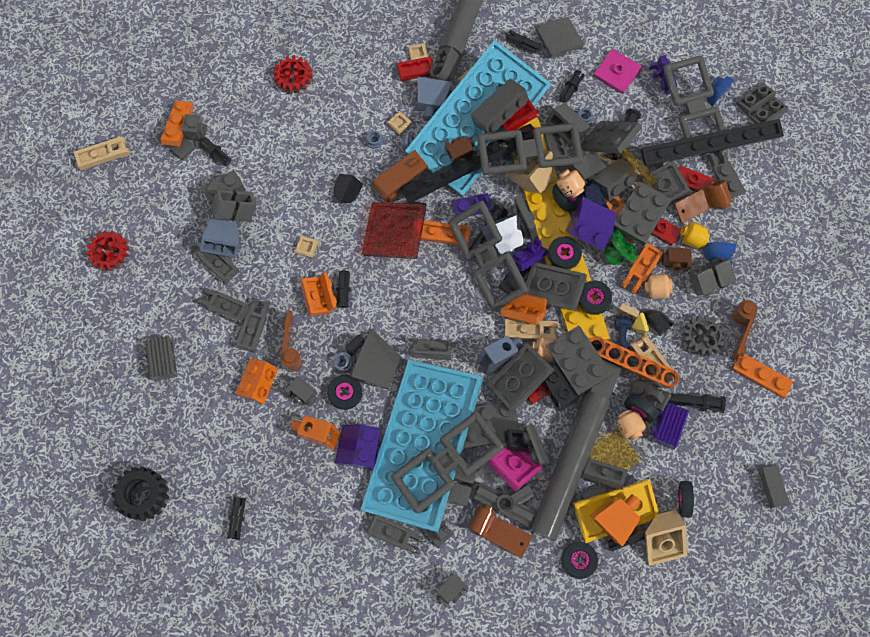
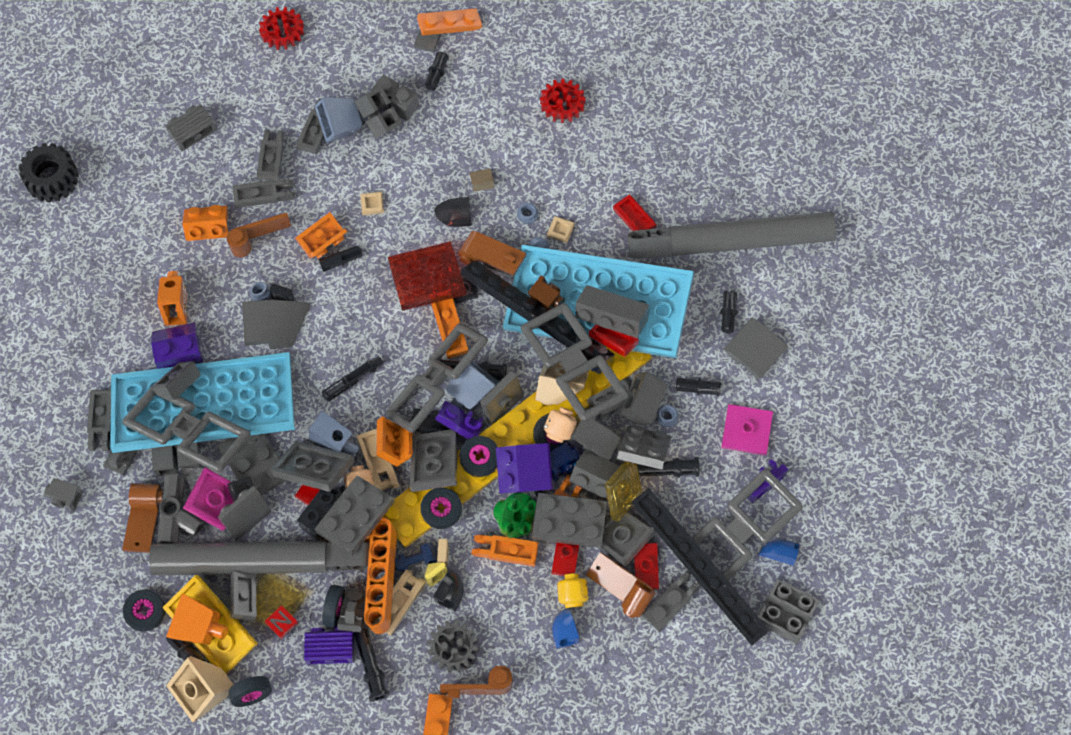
camera: 70 degrees right, 5 degrees down
dark grey brick [182,114,207,141] -> none
black pin [227,497,246,540] -> none
dark grey brick [285,376,317,407] -> none
black bush [327,375,362,410] -> none
tan tile [407,43,428,60] -> none
dark grey hinge [412,338,452,360] -> none
sand blue torso [418,77,452,121] -> none
dark purple plate [452,193,493,216] -> none
light nougat head [616,410,646,441] -> none
light nougat head [645,274,673,299] -> none
reddish brown brick [662,247,692,272] -> none
dark grey piece [688,257,736,296] -> none
none -> dark grey slope [151,361,201,400]
none -> red tile [264,605,298,640]
none -> black piece [322,356,383,402]
none -> dark tan slope [469,169,494,192]

